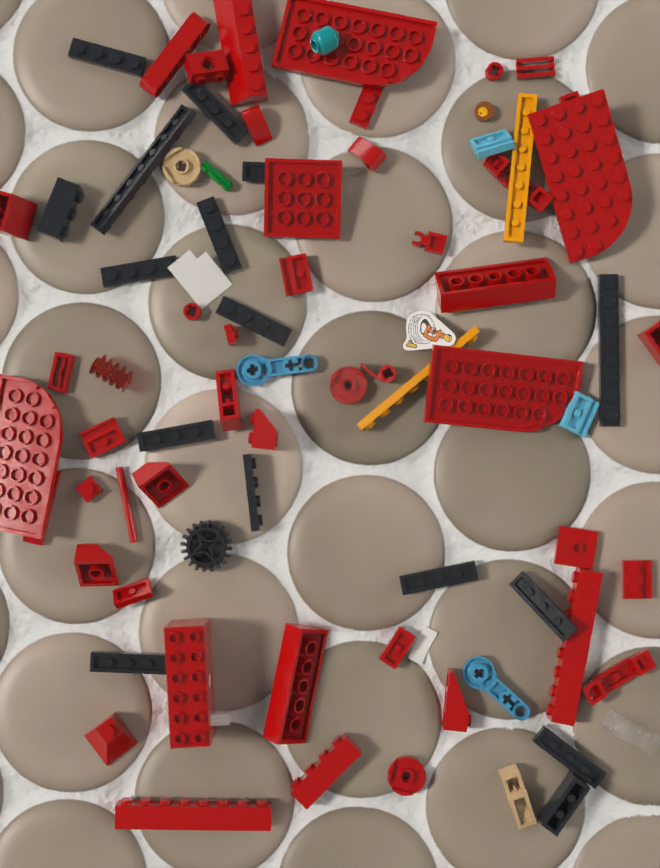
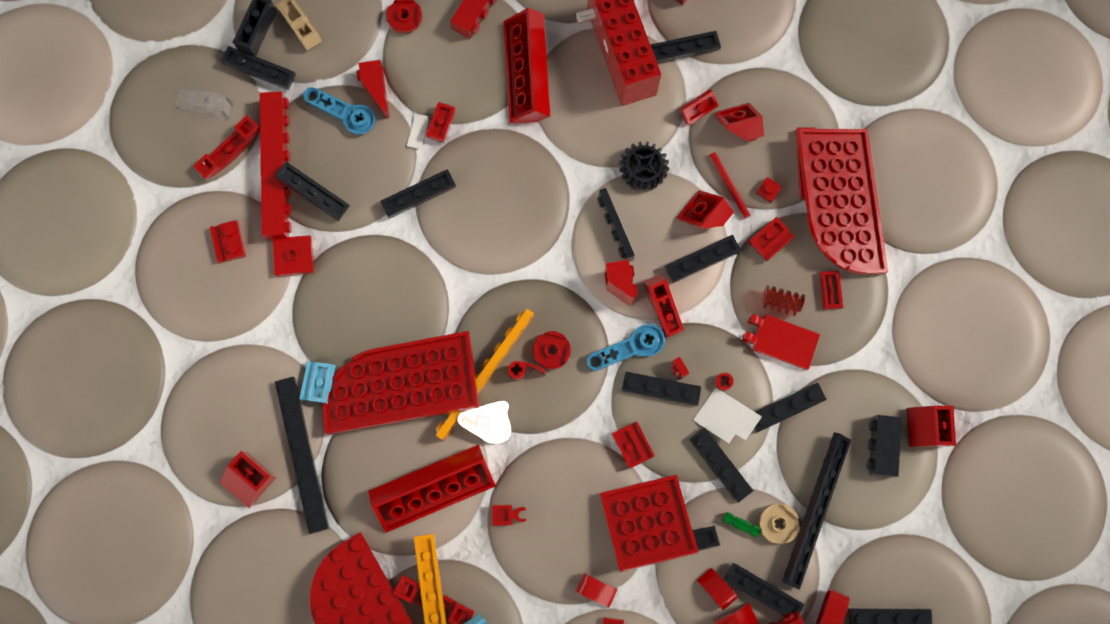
camera: 165 degrees right, 10 degrees down
none -> red tile [741,314,820,371]

